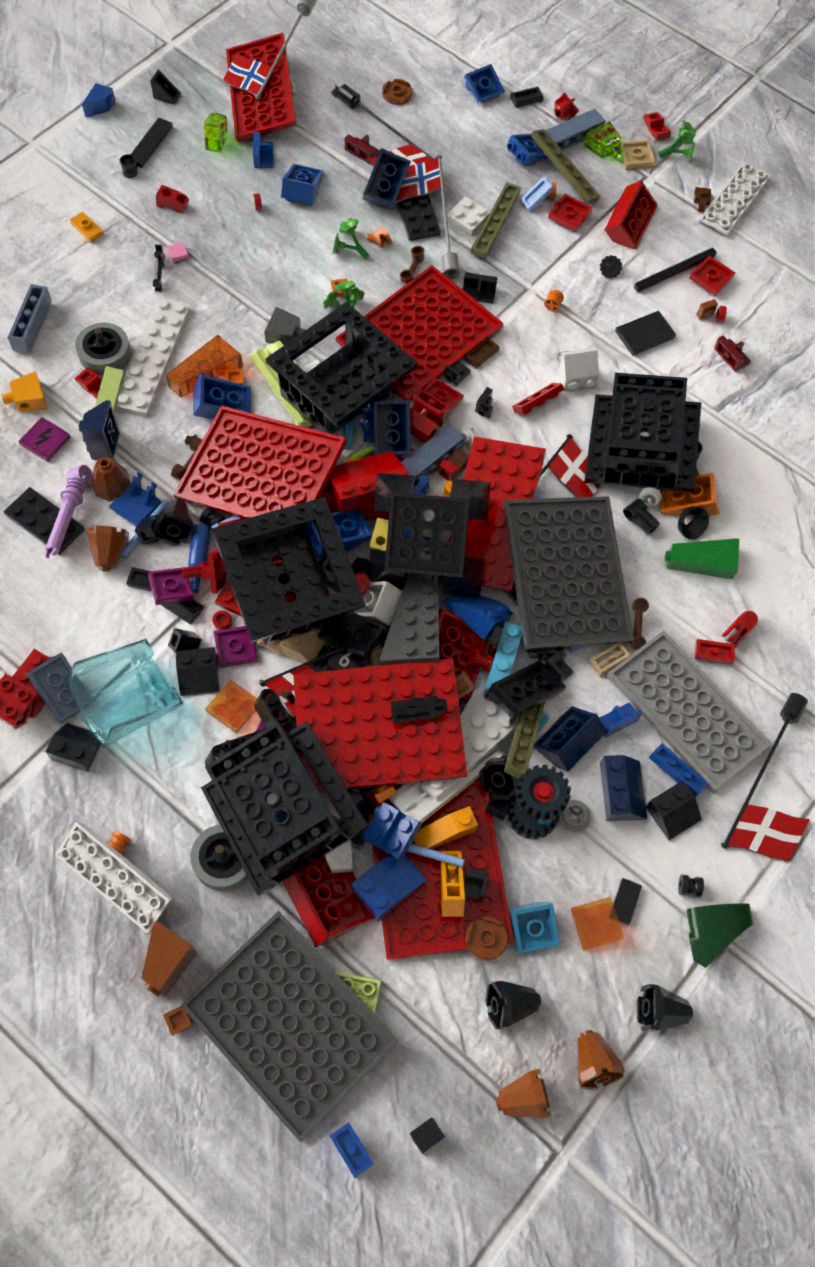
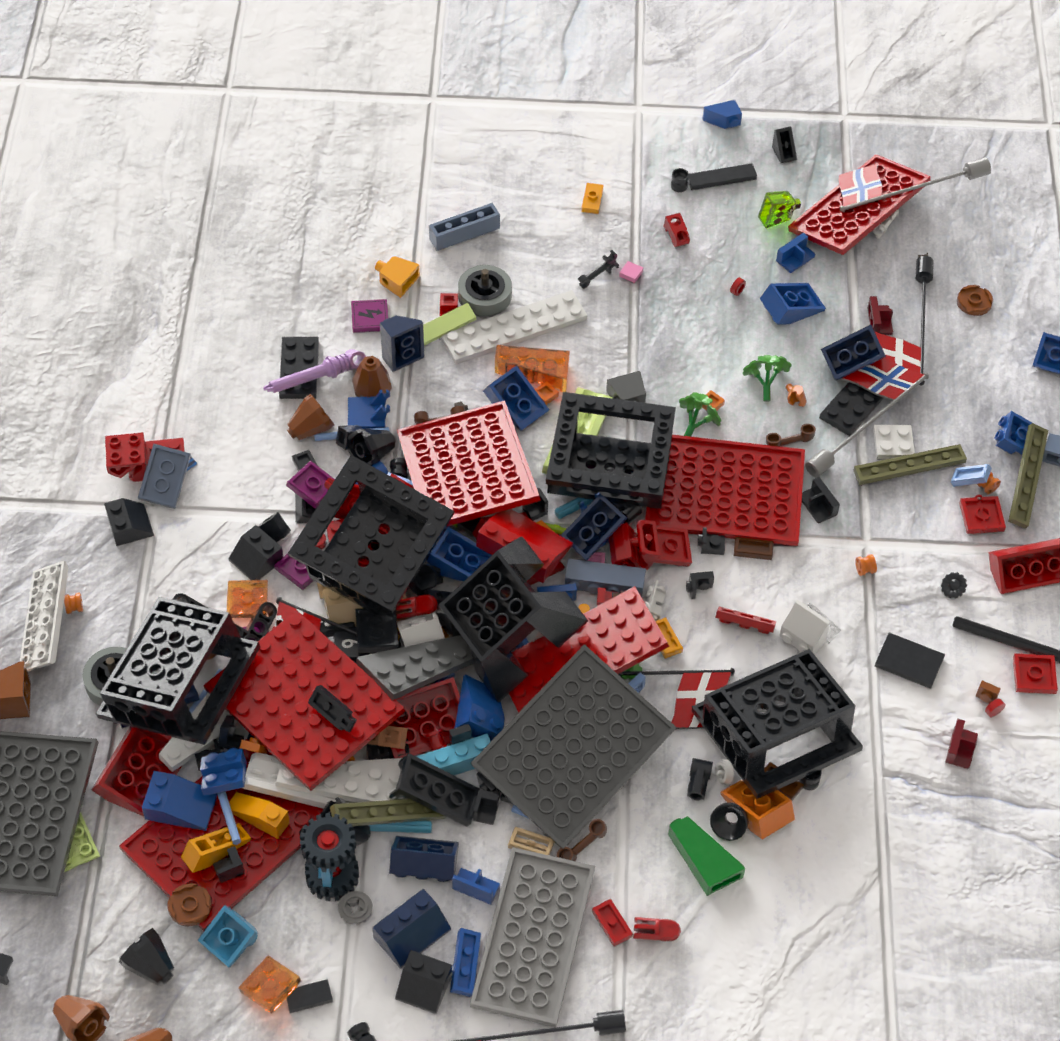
camera: 55 degrees right, 10 degrees down
clear light blue windscreen [67,639,183,747] -> none

